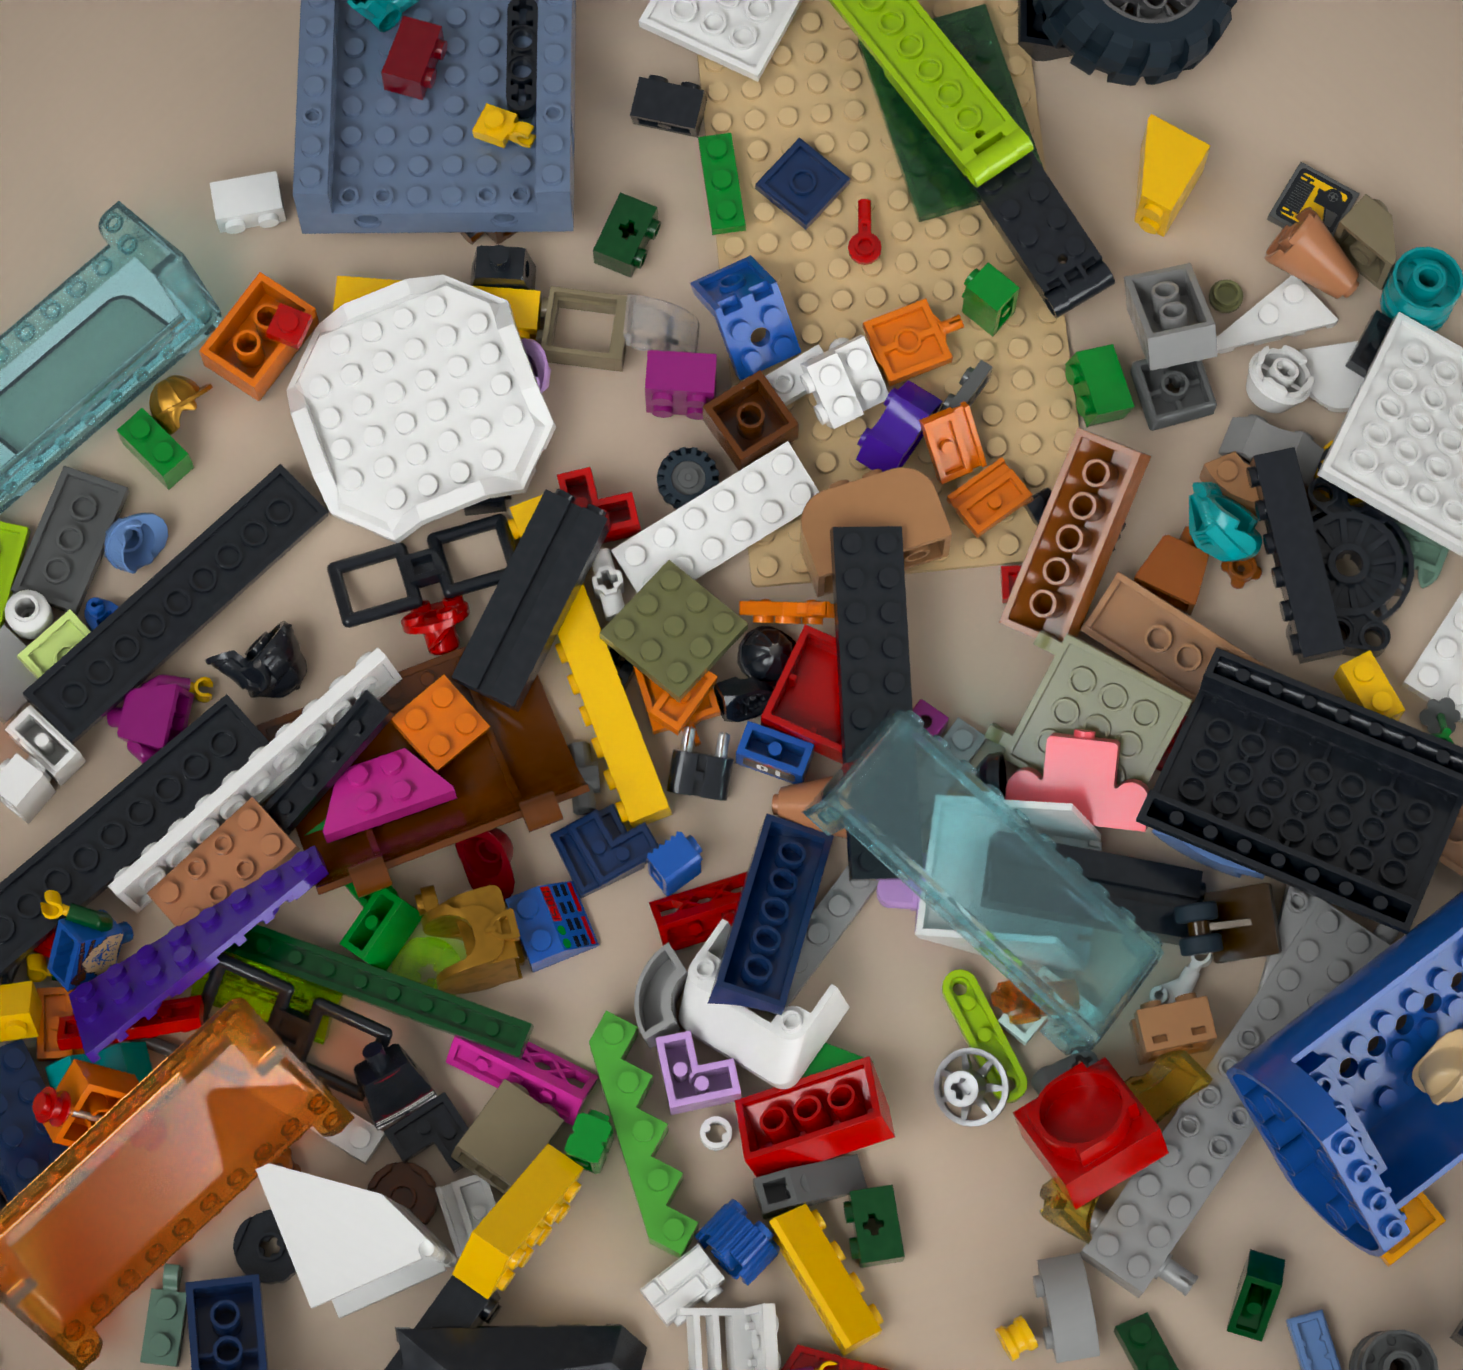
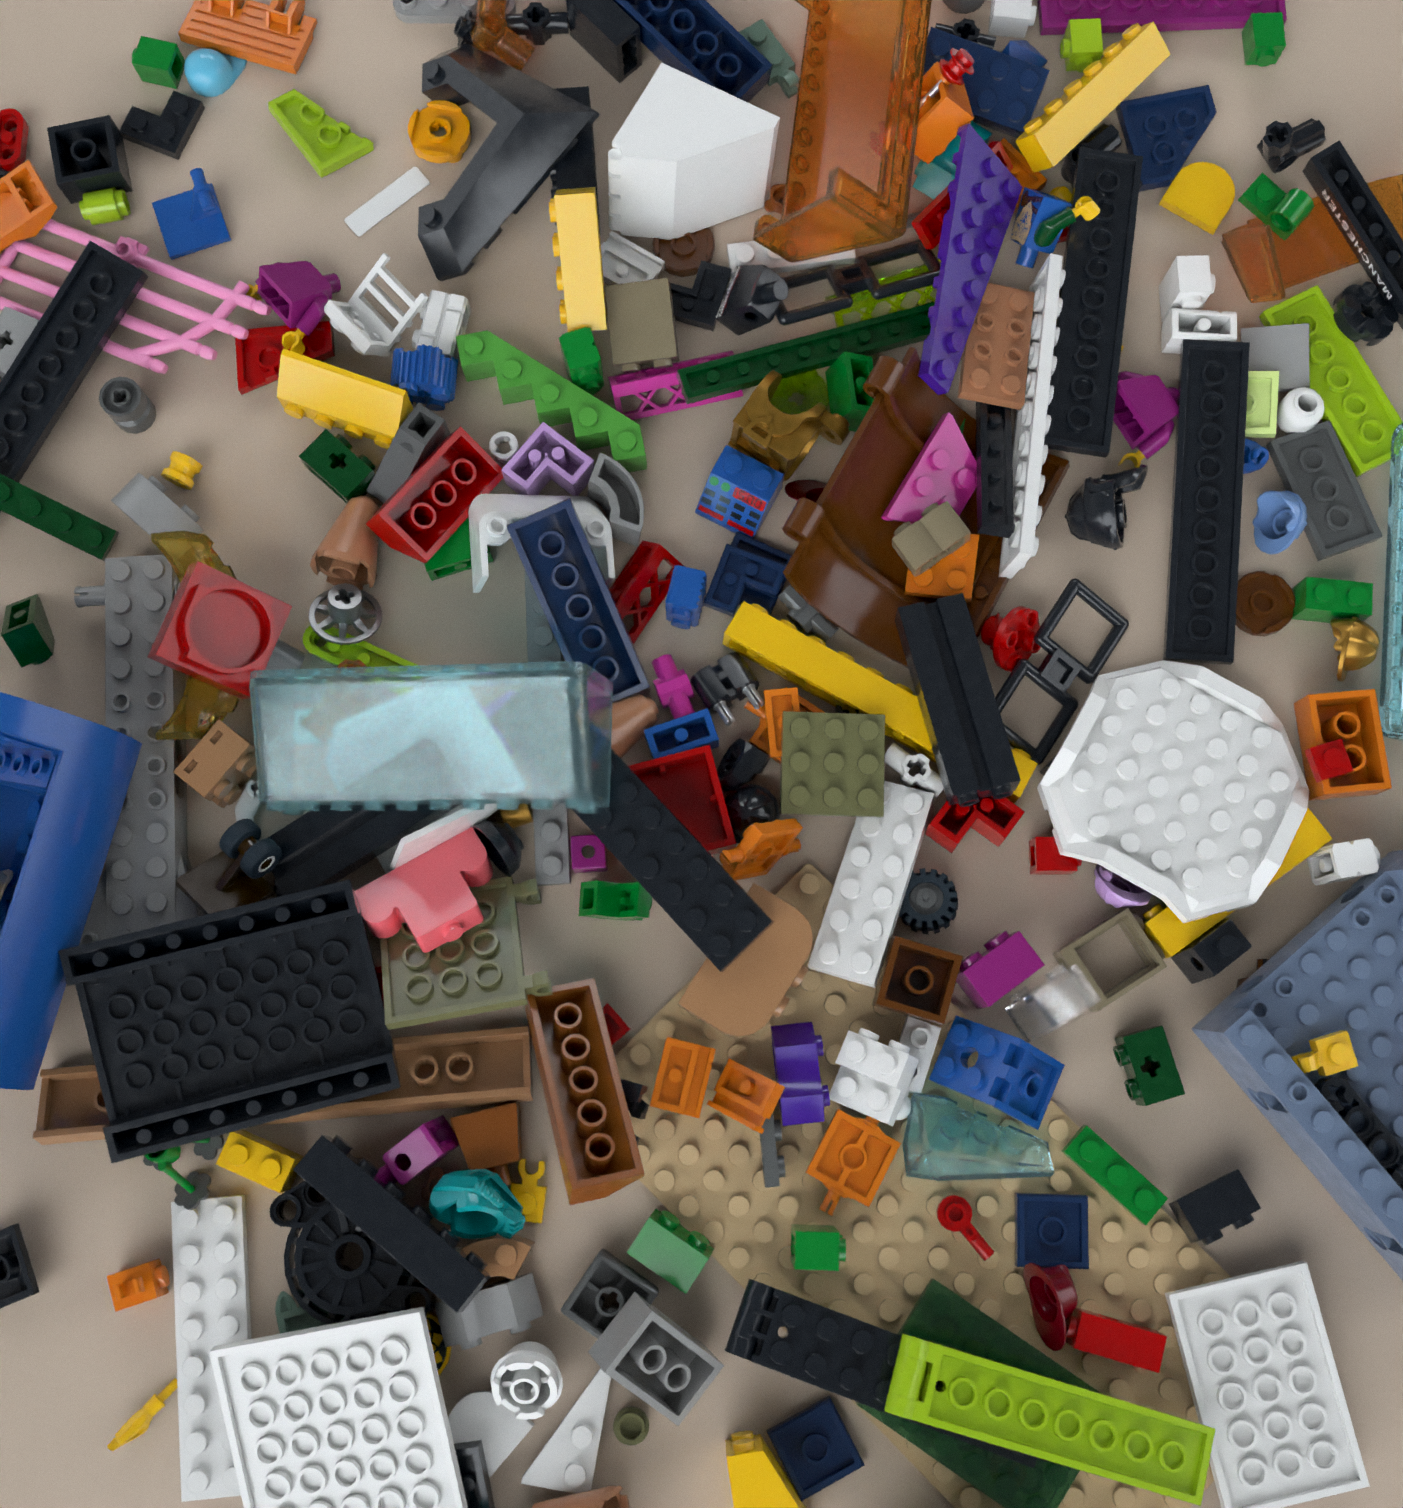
camera: 140 degrees right, 5 degrees up
none -> nougat cone [310,496,379,590]
none -> magenta torso [376,1115,460,1186]
none -> yellow plate [511,1158,548,1224]
none -> green brick [578,880,652,921]
none -> dark pink axle [651,654,695,719]
none -> dark blue tile [766,1396,865,1501]
none -> dark tan brick [892,501,971,577]
none -> clear light blue wedge [902,1092,1054,1181]
none -> dark red piece [1023,1263,1078,1351]
none -> red brick [1029,837,1082,875]
none -> red brick [1065,1307,1167,1373]
none -> reddish brown tile [1236,571,1295,637]
none -> white brick [1307,838,1381,886]

